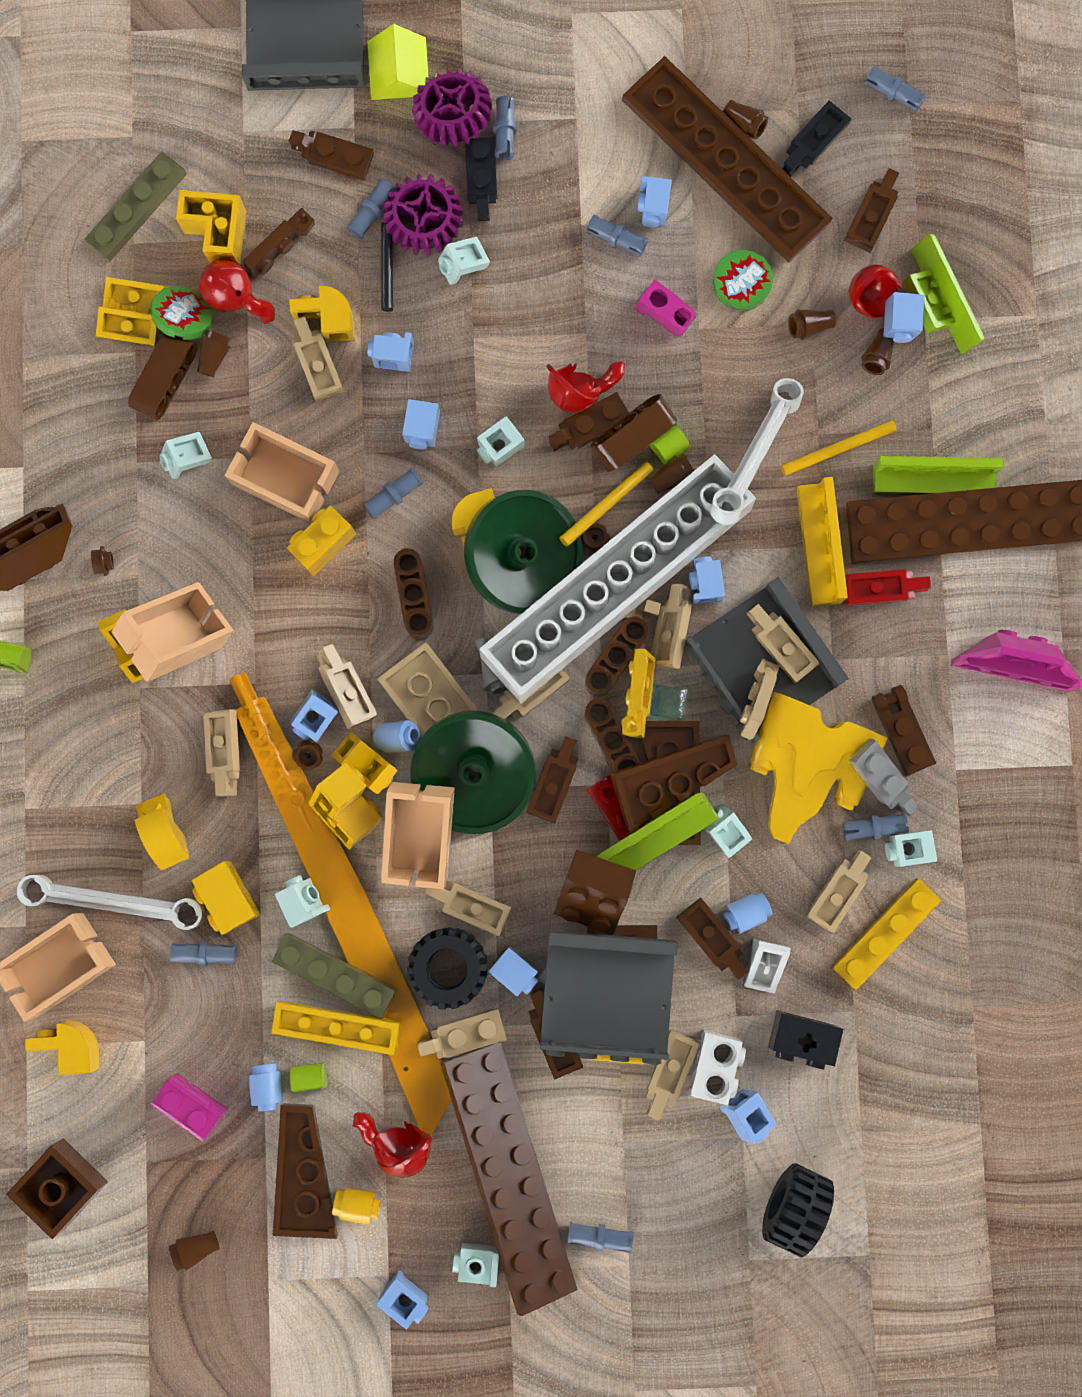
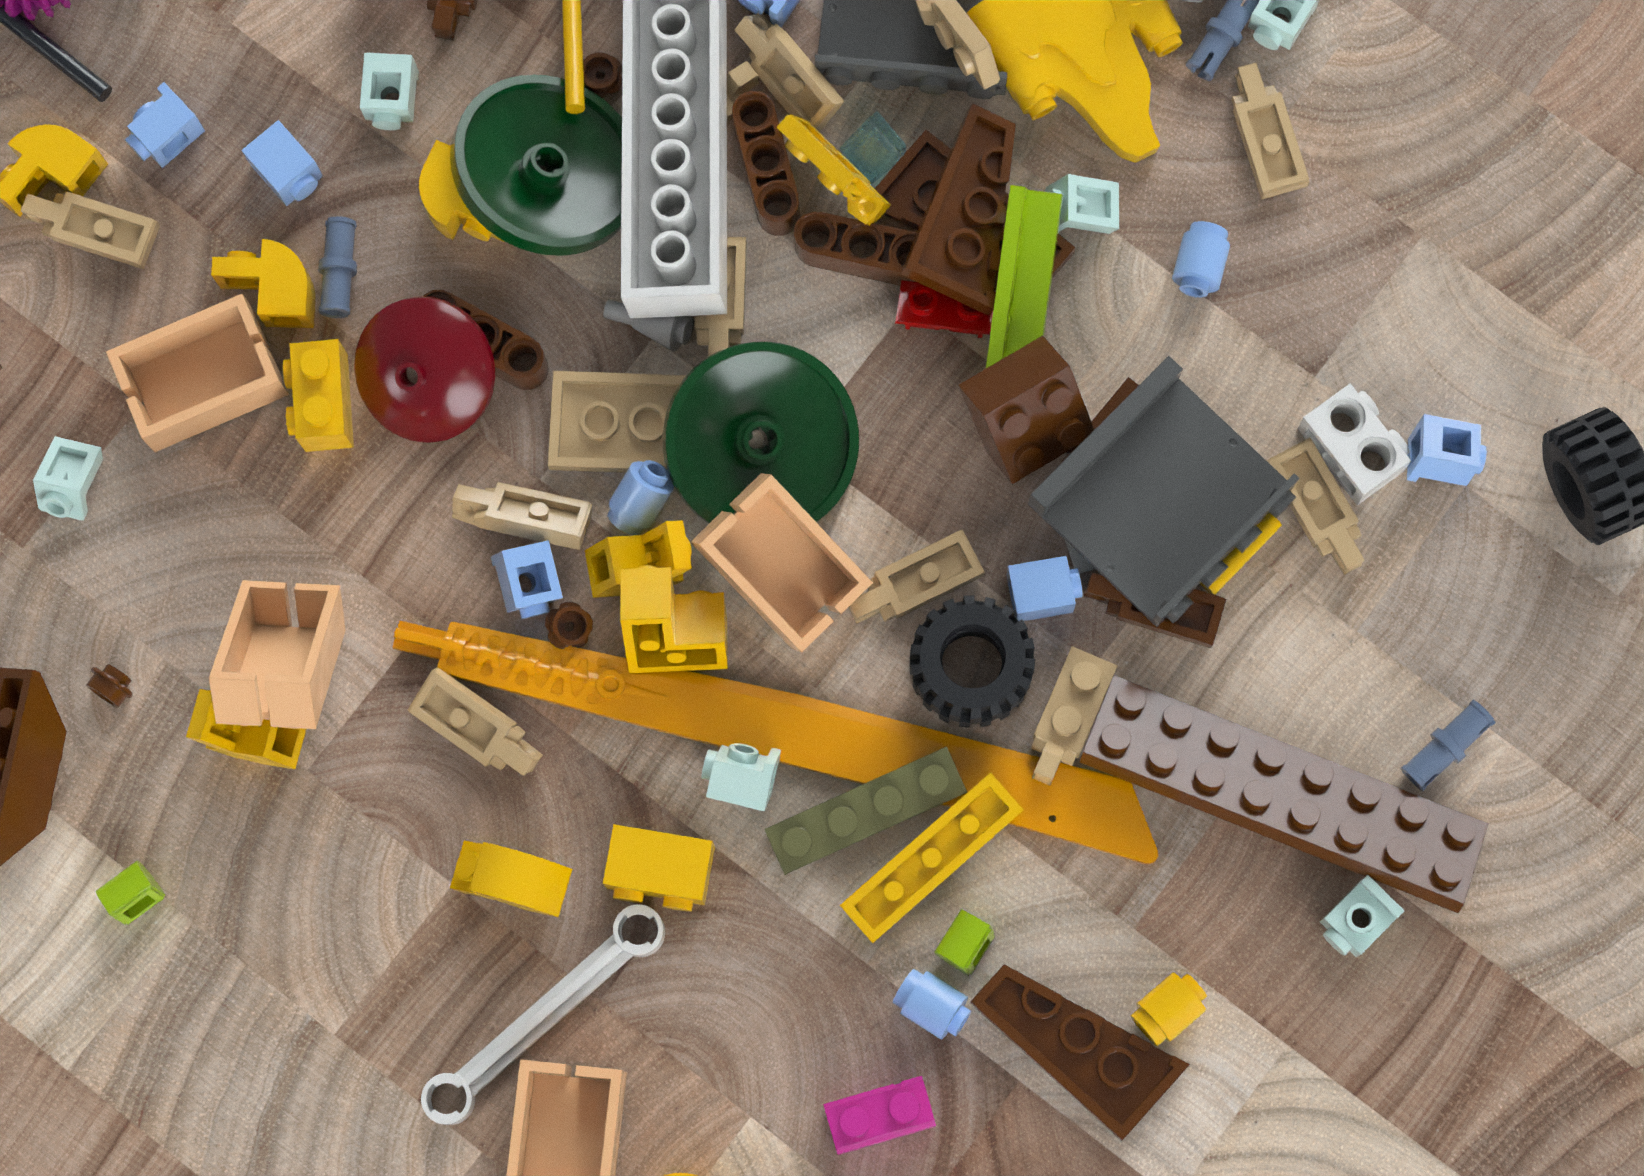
camera: 45 degrees left, 5 degrees down
sand blue pin [170,941,237,966] -> none
red piece [352,1112,433,1178] -> none
light blue brick [376,1270,429,1330] -> none
reddish brown hinge [526,736,578,824] -> none
reddish brown hinge [676,897,749,979] -> none
white slope [744,939,791,994] -> none
black brick [768,1010,844,1070] -> none
yellow plate [831,878,942,991] -> none
none -> yellow brick [211,239,316,328]
none -> dark red dish [354,296,495,443]

